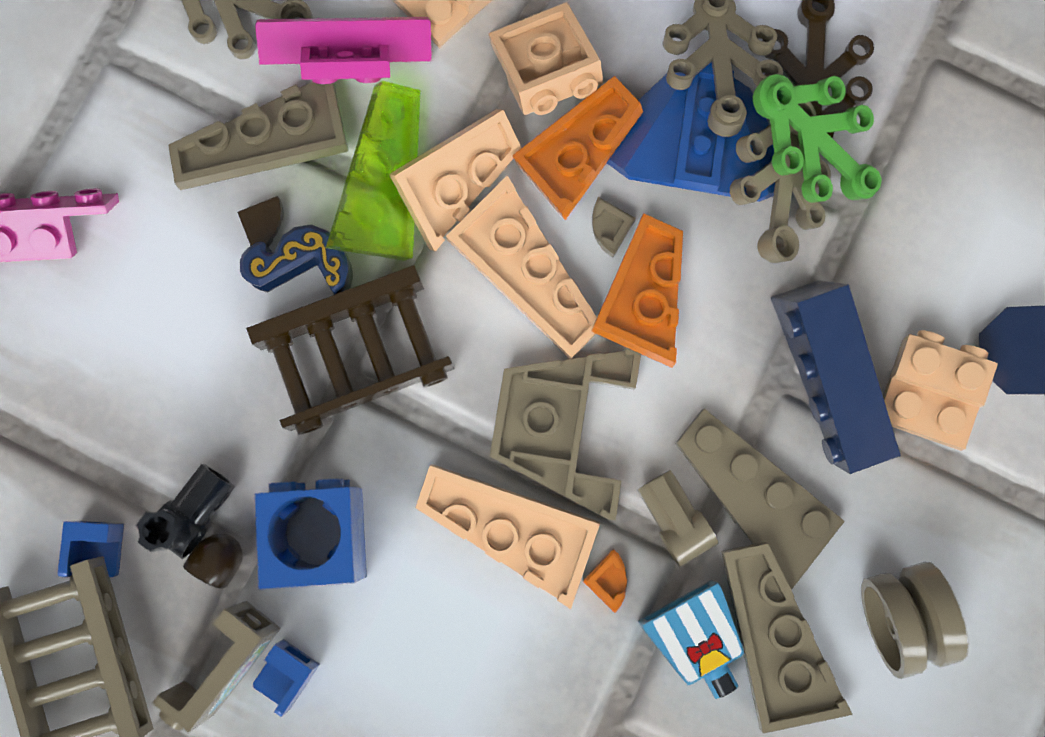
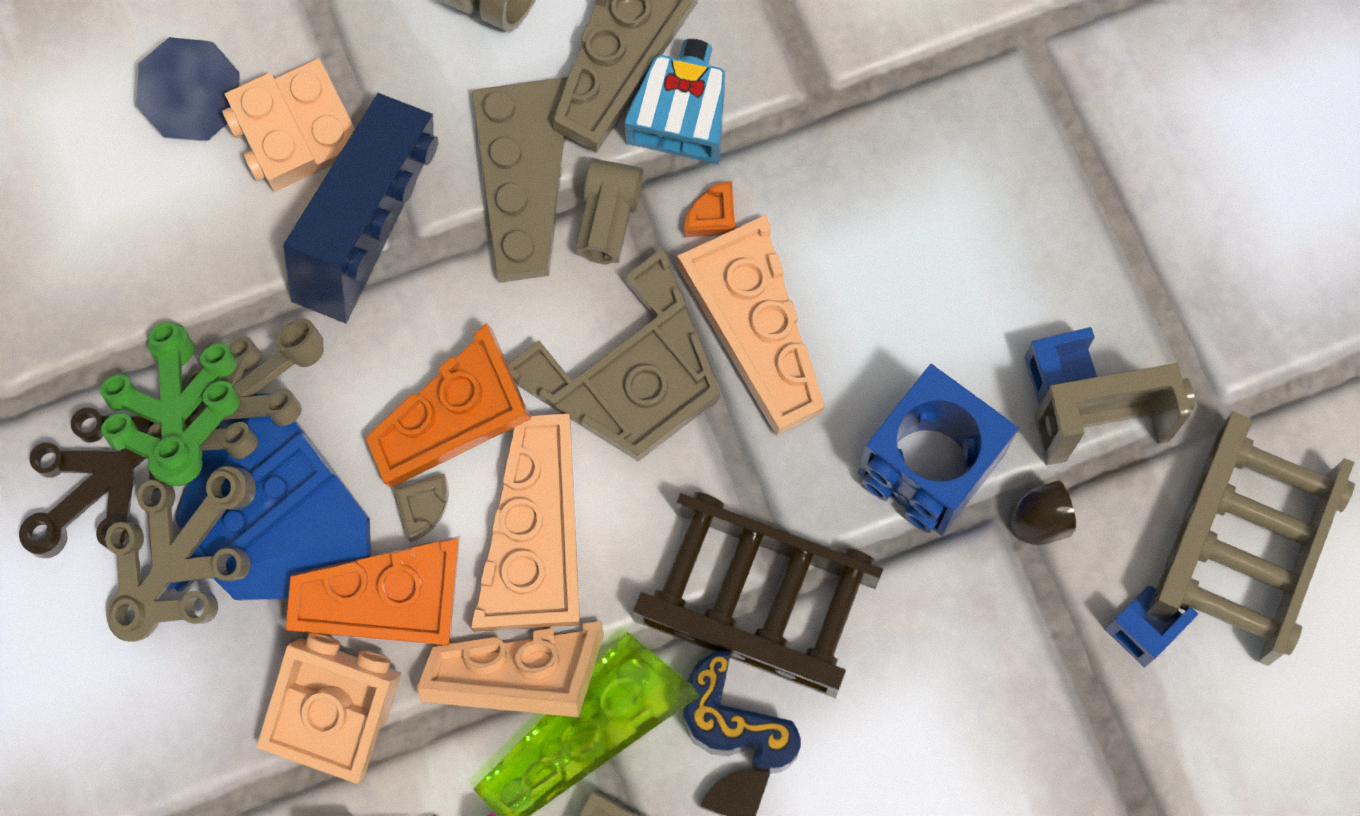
camera: 135 degrees left, 10 degrees down
black piece [136,464,235,559] -> none

